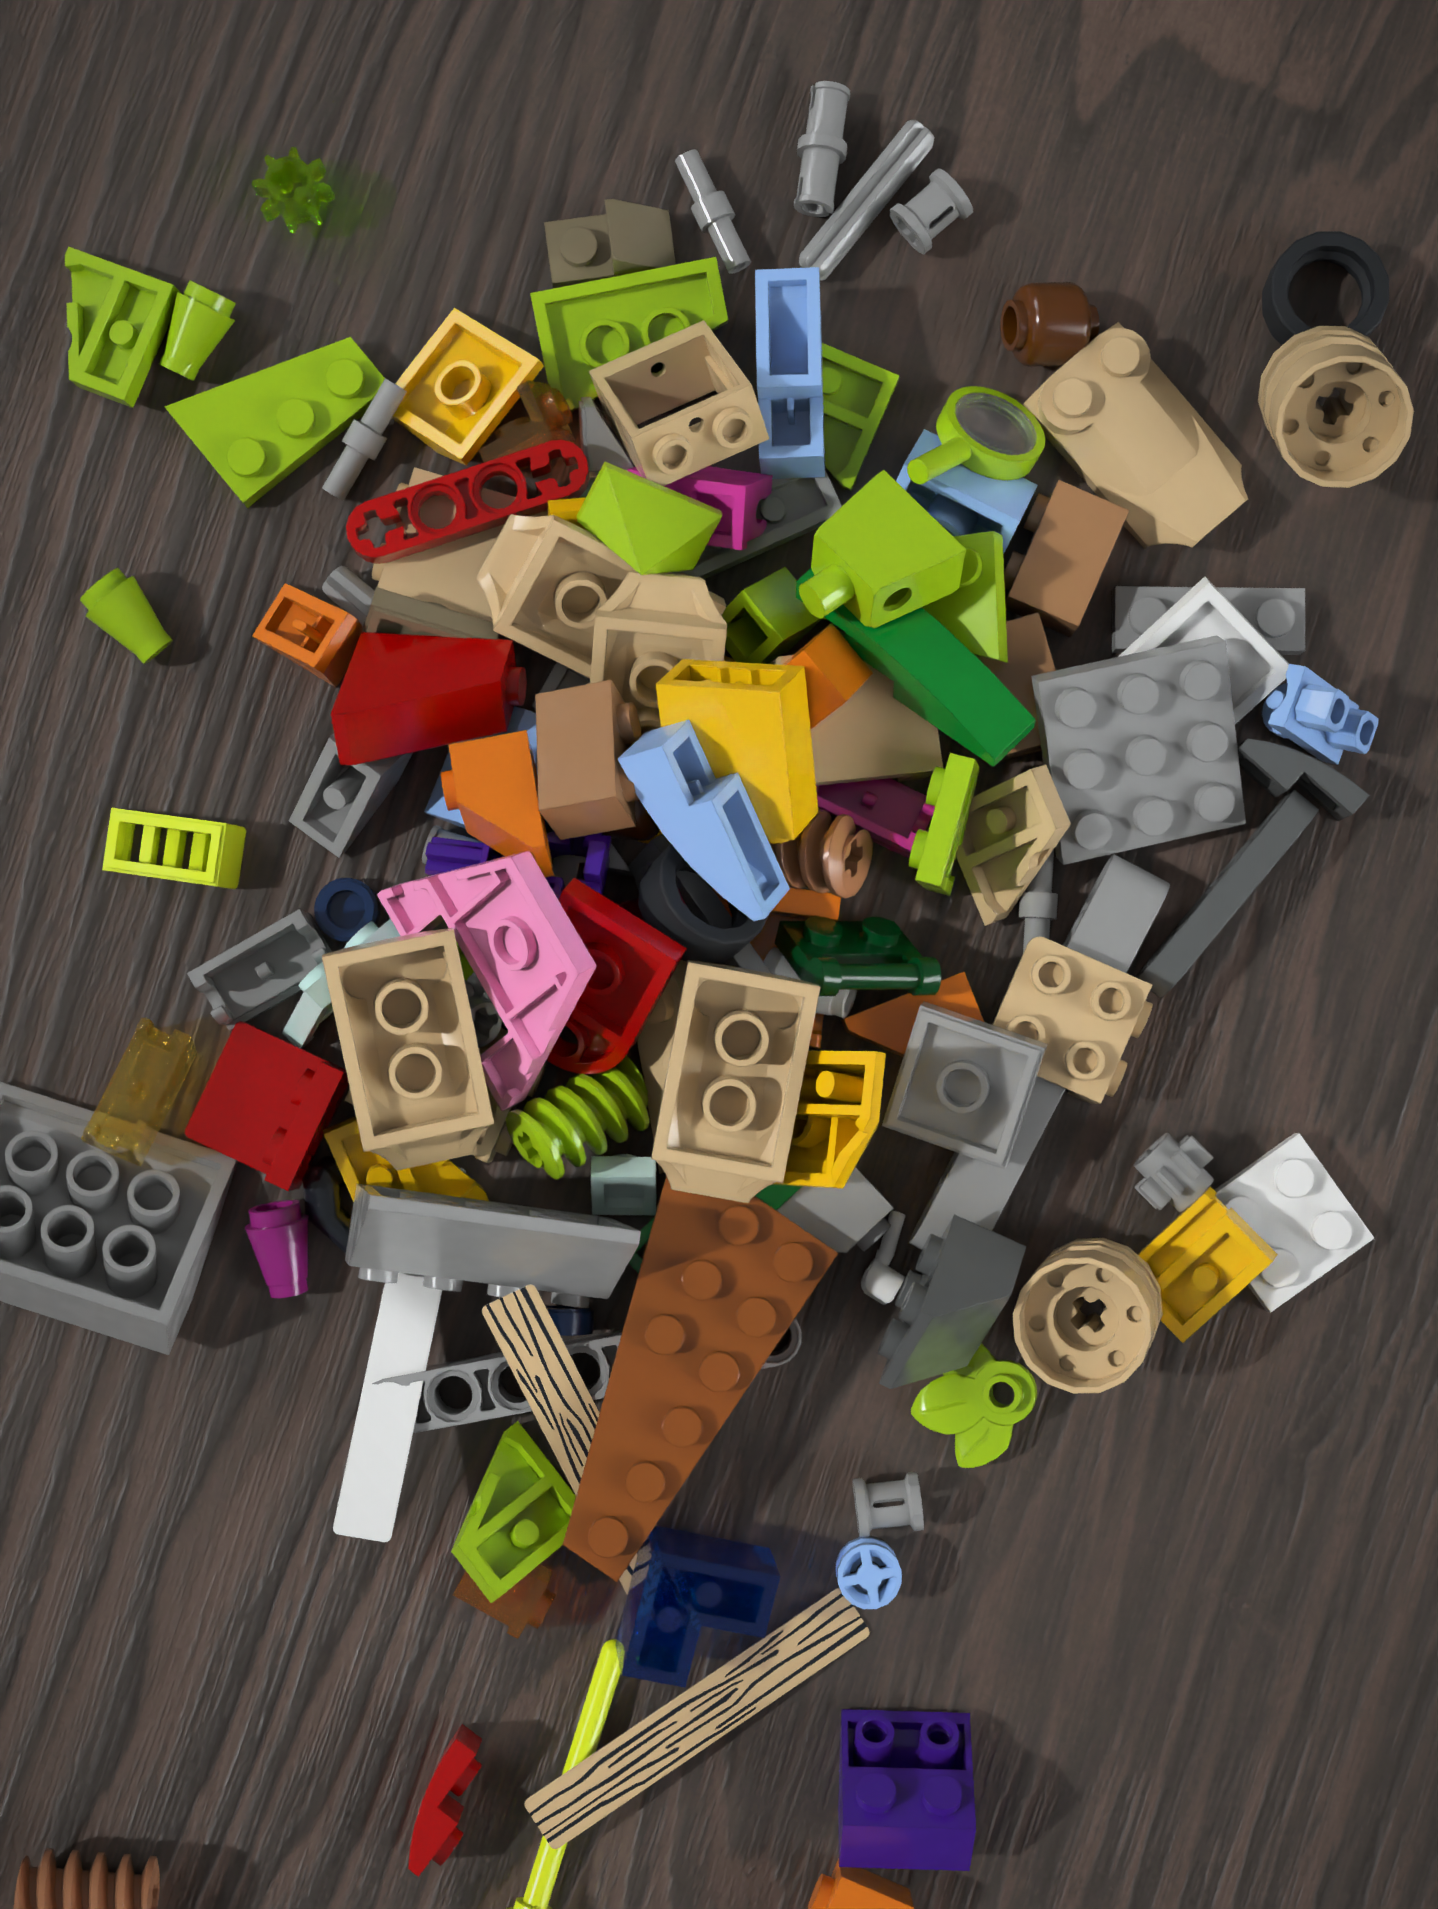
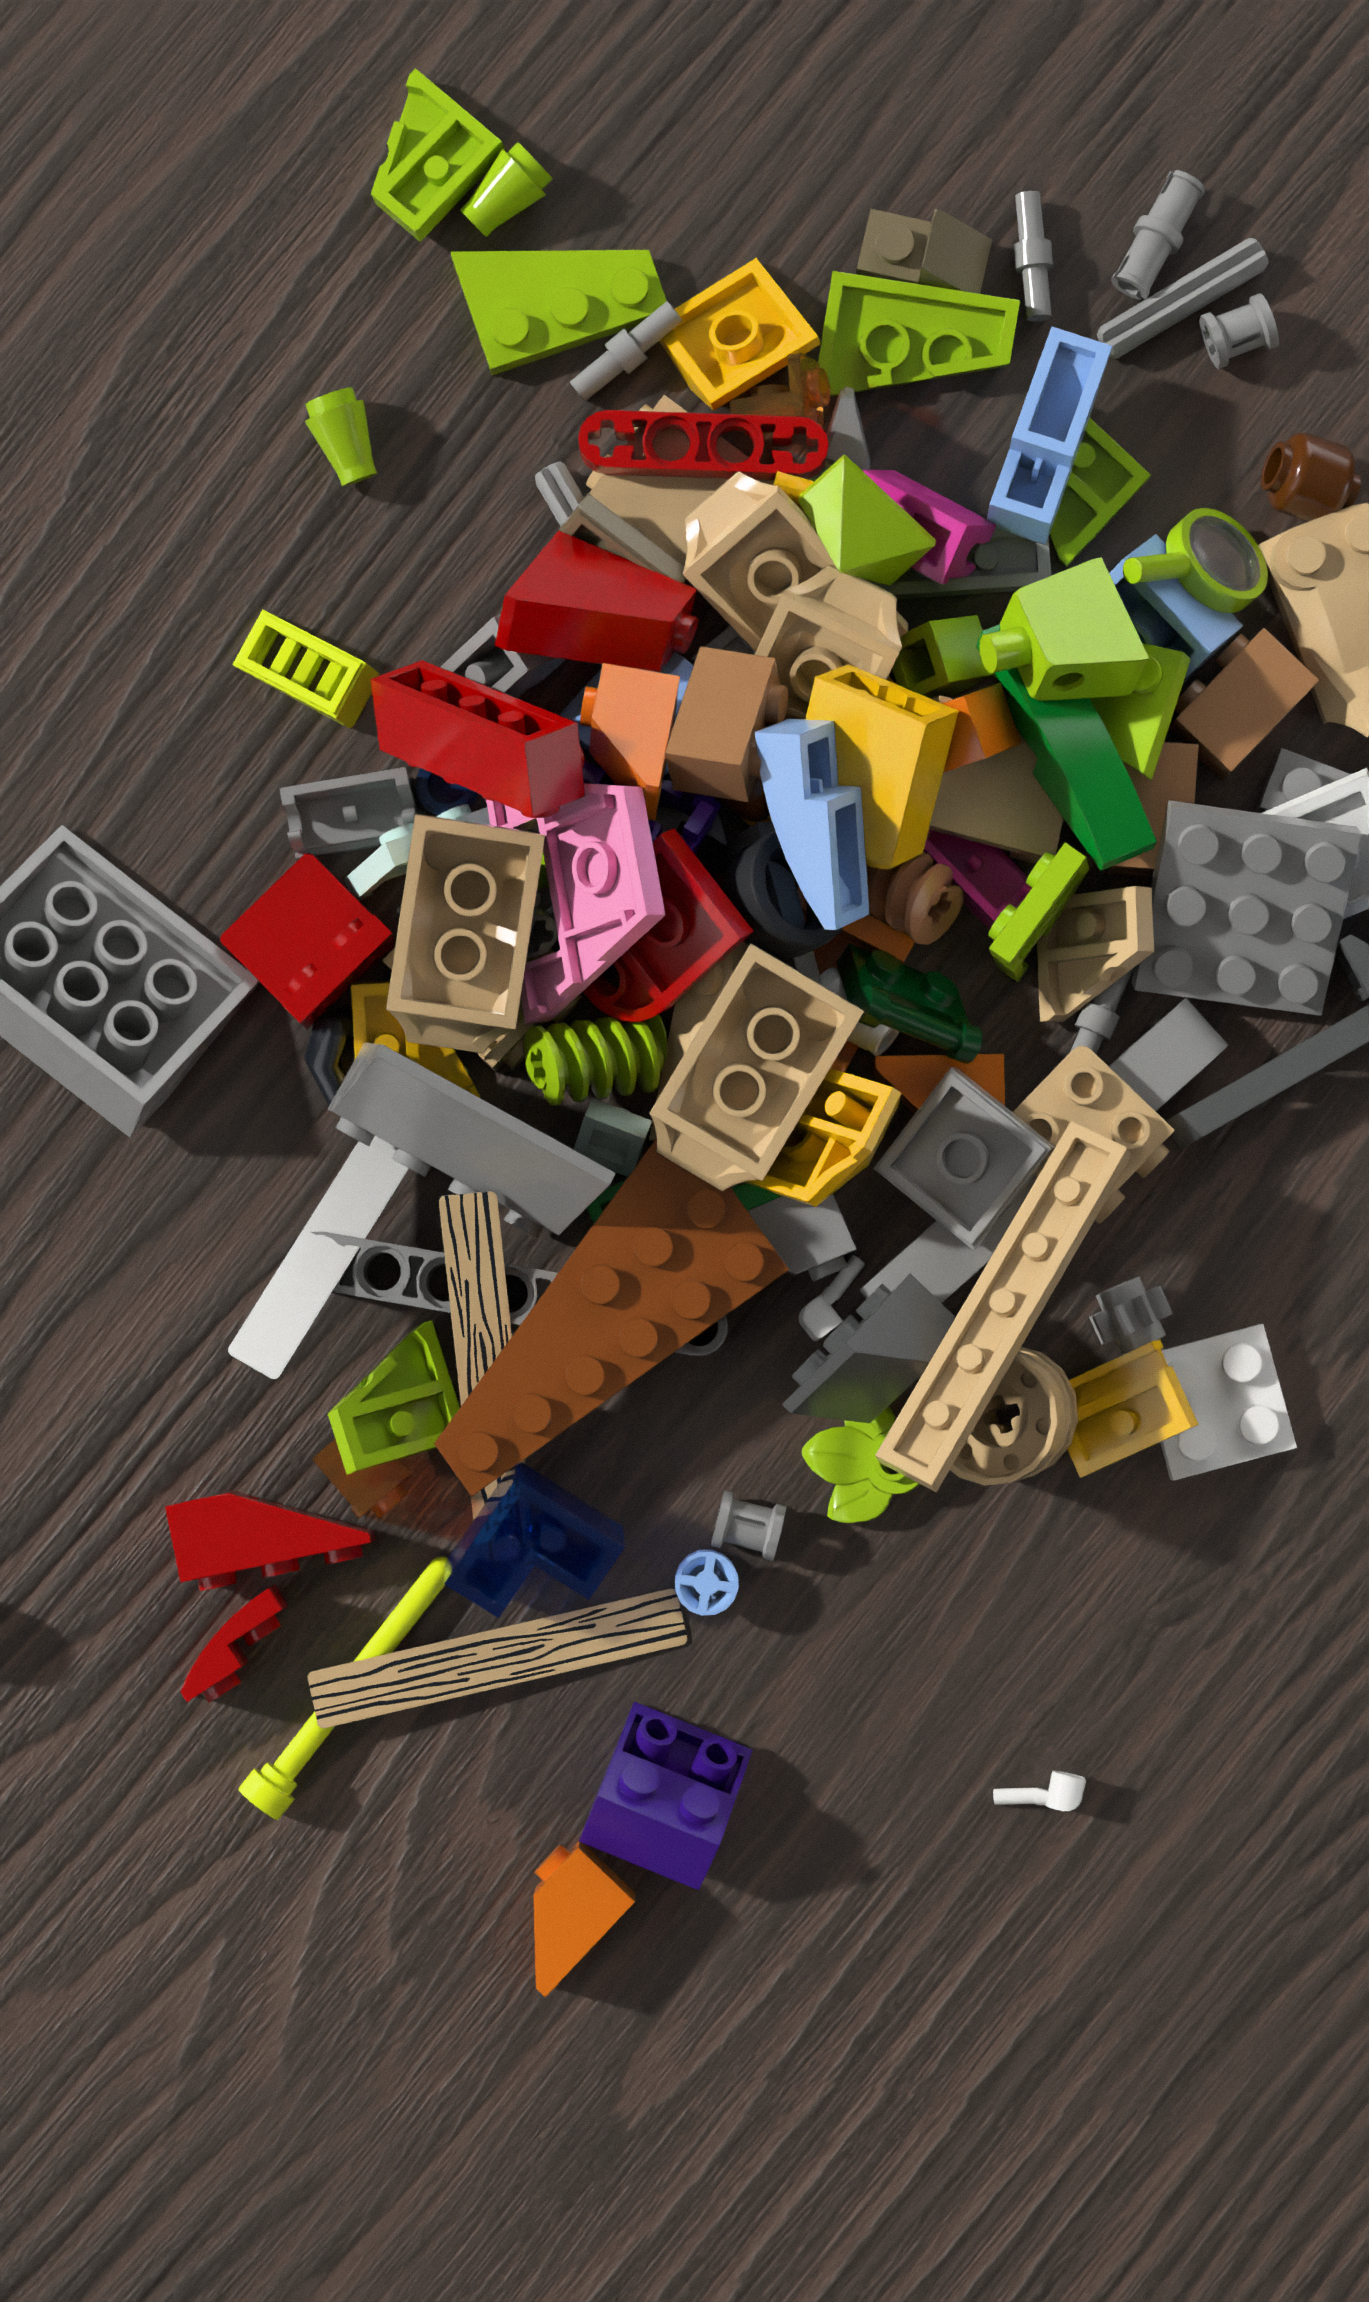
camera: 20 degrees right, 0 degrees up
clear yellow hinge [81,1018,197,1167] -> none
magenta cone [245,1200,309,1298] -> none
clear neon green gear [252,147,335,233] -> none
orange slope [252,583,363,687] -> none
dark blue tile [545,1305,594,1336] -> none
tan window [589,320,769,486] -> none
none -> red slope [165,1491,376,1591]
none -> red brick [370,660,585,818]
none -> tan plate [875,1121,1131,1493]
none -> white hand [993,1770,1086,1811]

